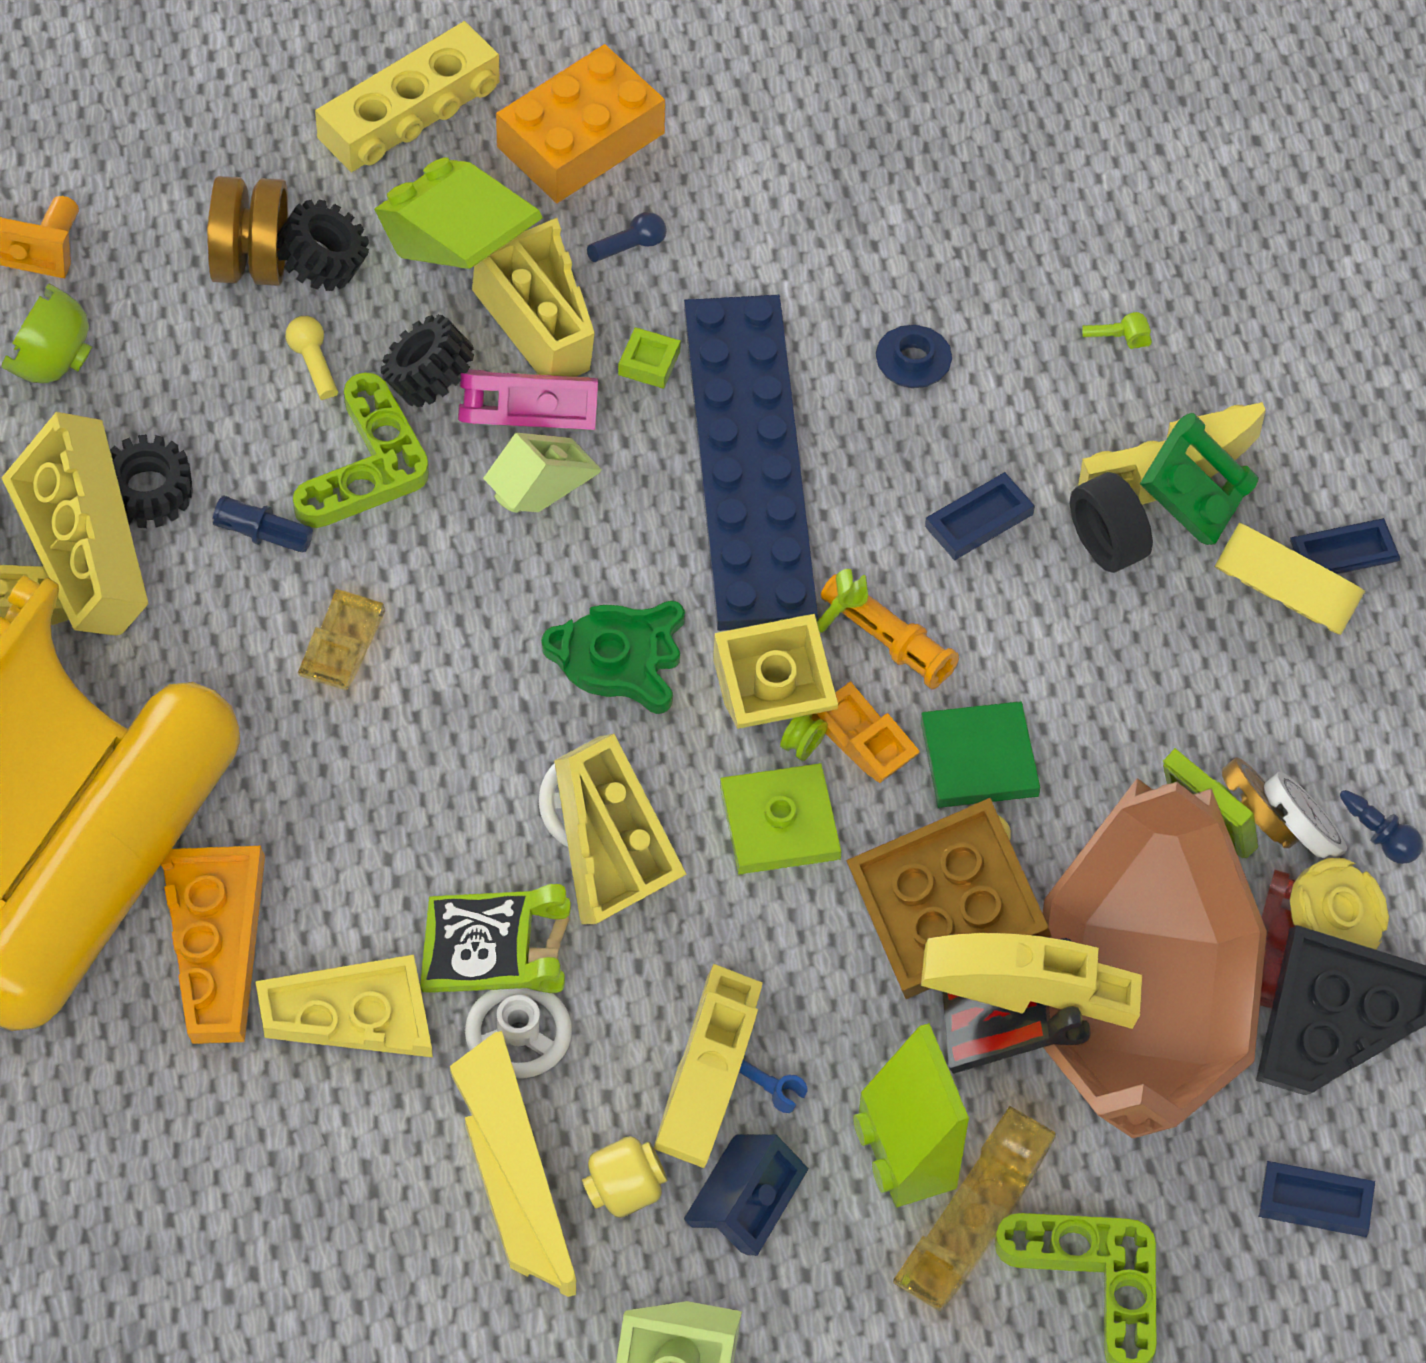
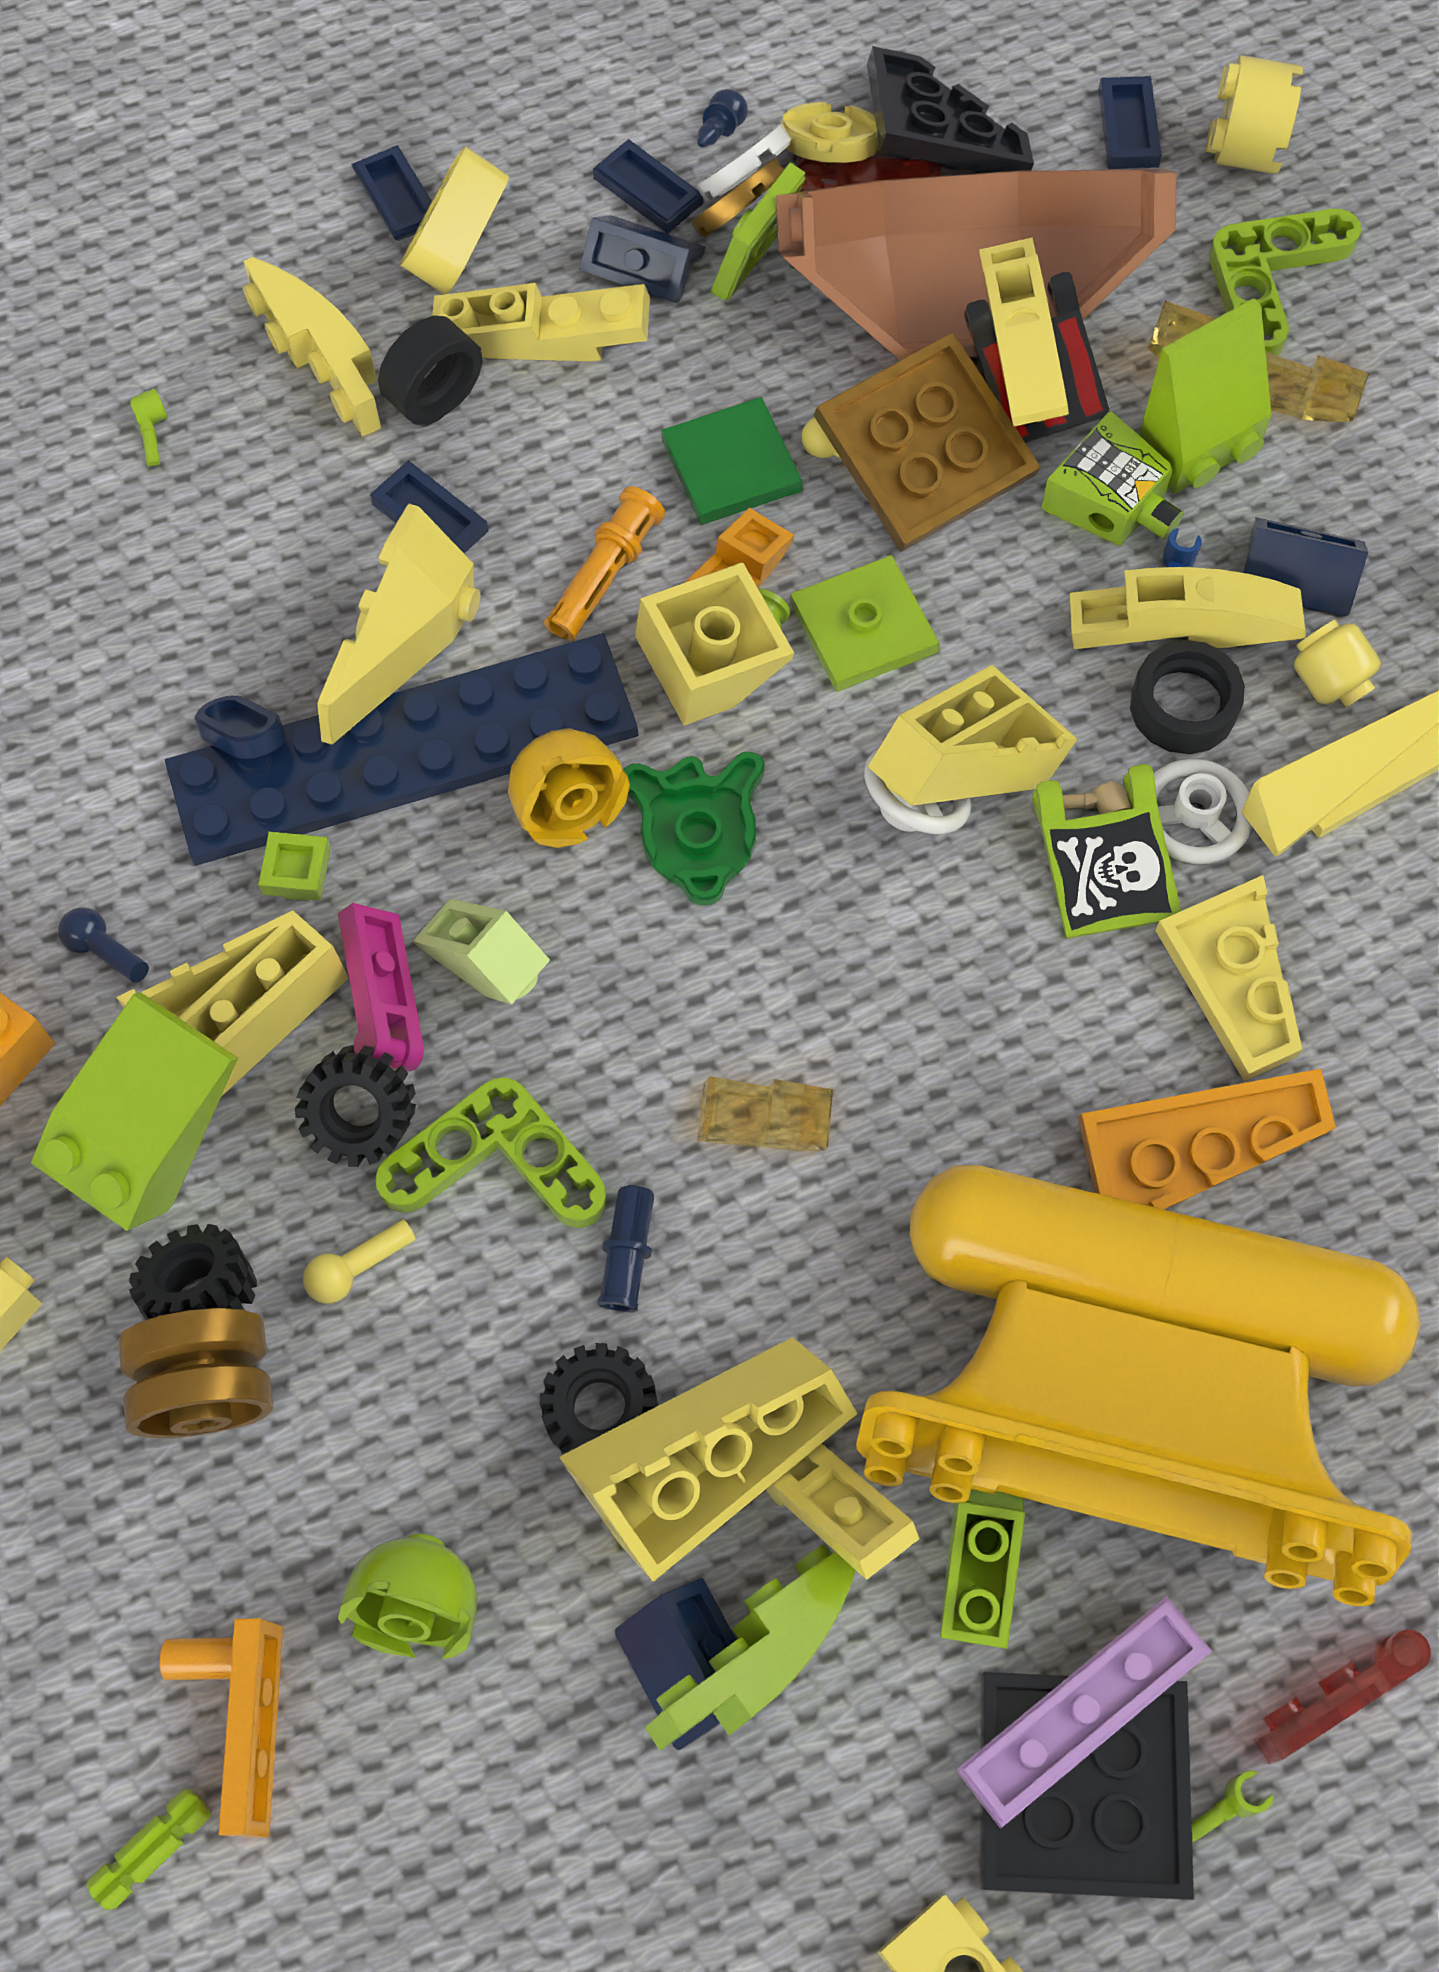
camera: 100 degrees left, 10 degrees up
lime hand [817,569,868,633] -> none
dark blue piece [875,325,952,388] -> none
green plate [1140,413,1259,545] -> none
none -> dark blue tile [195,696,286,759]
none -> light yellow wedge [317,504,480,745]
none -> light yellow slope [432,283,650,361]
none -> yellow cylinder [508,728,630,848]
none -> panel [579,215,706,303]
none -> dark blue tile [593,139,703,234]
none -> lime torso [1041,411,1184,546]
none -> black tyre [1130,640,1245,754]
none -> light yellow brick [1205,55,1303,175]

